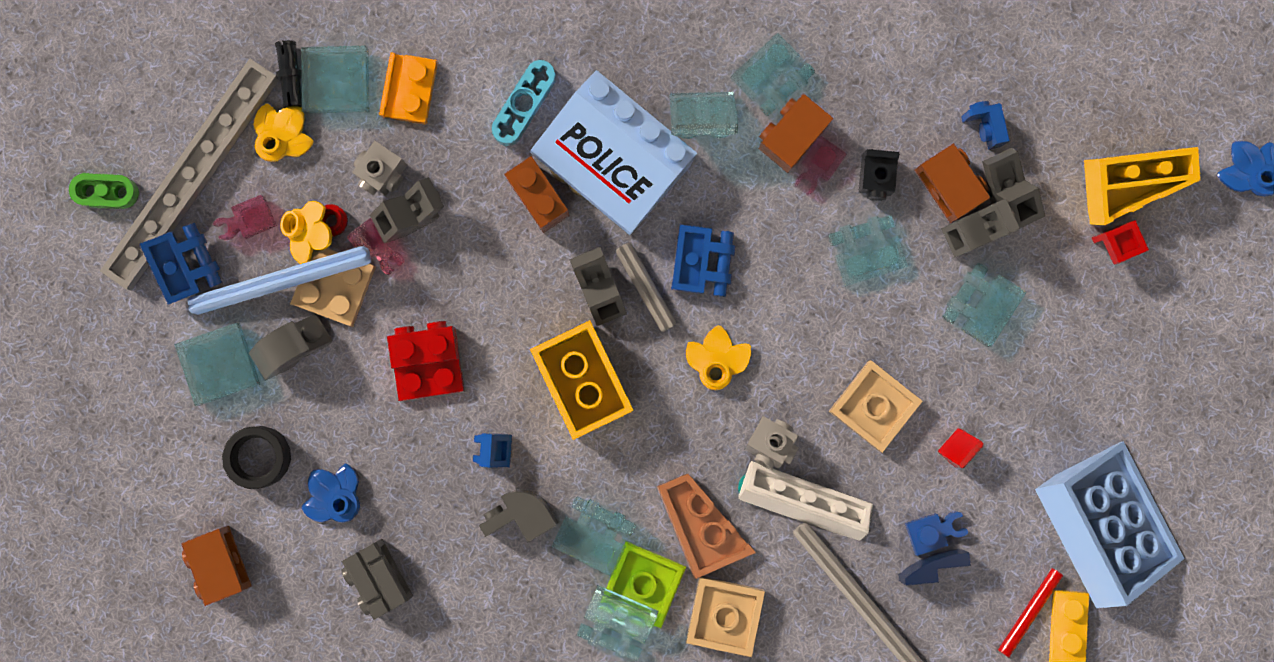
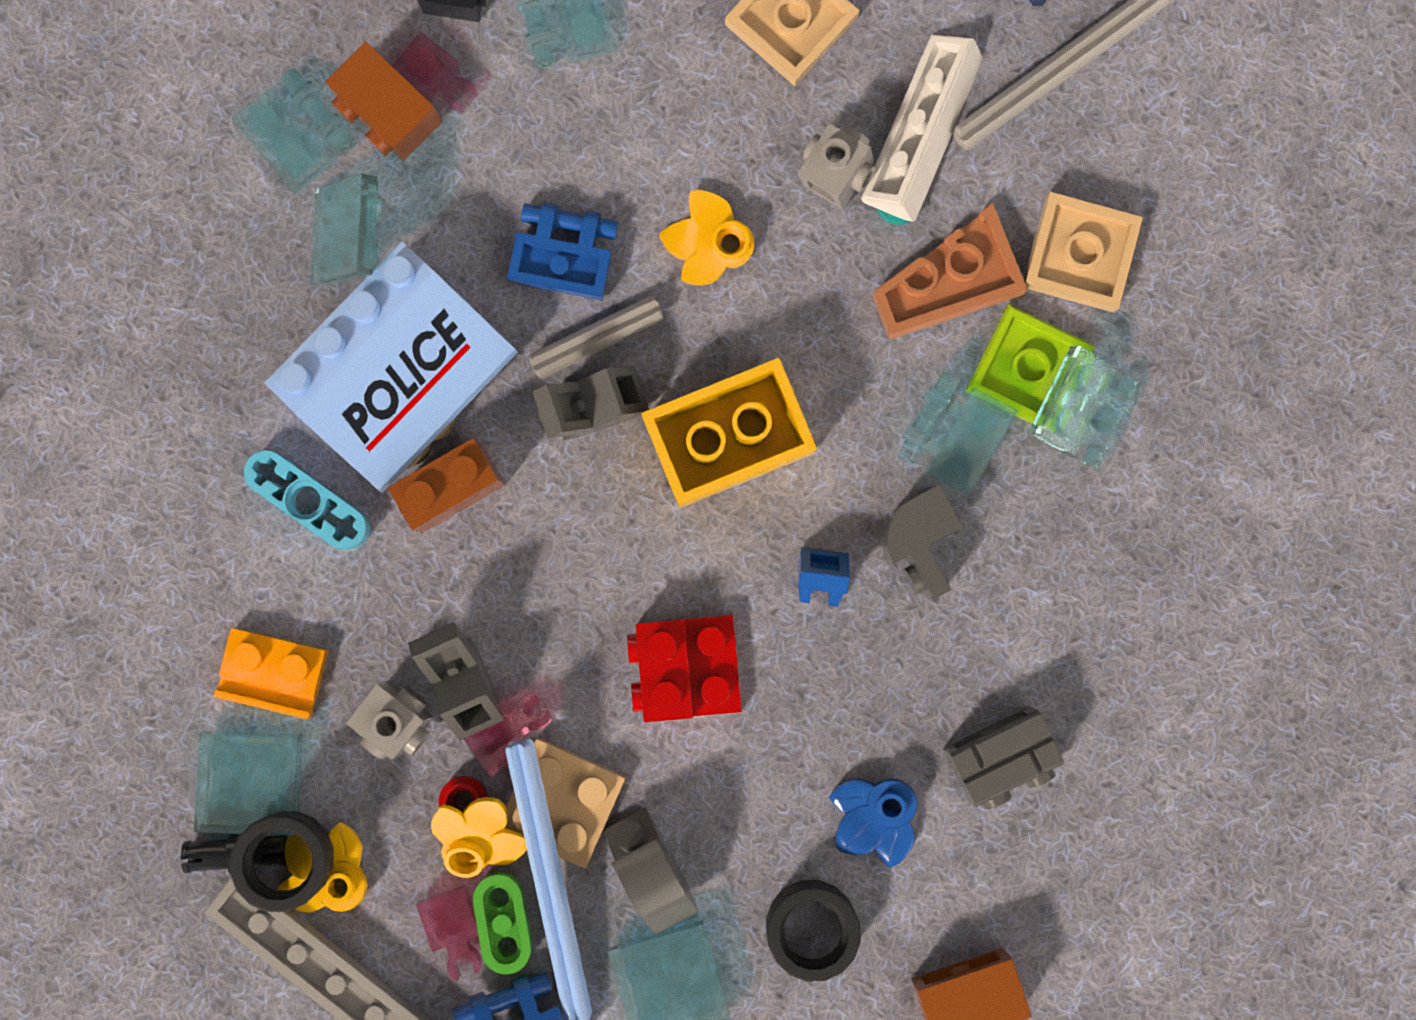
camera: 90 degrees left, 0 degrees up
none -> black tyre [230,811,334,912]
none -> bright green plate [473,871,533,975]

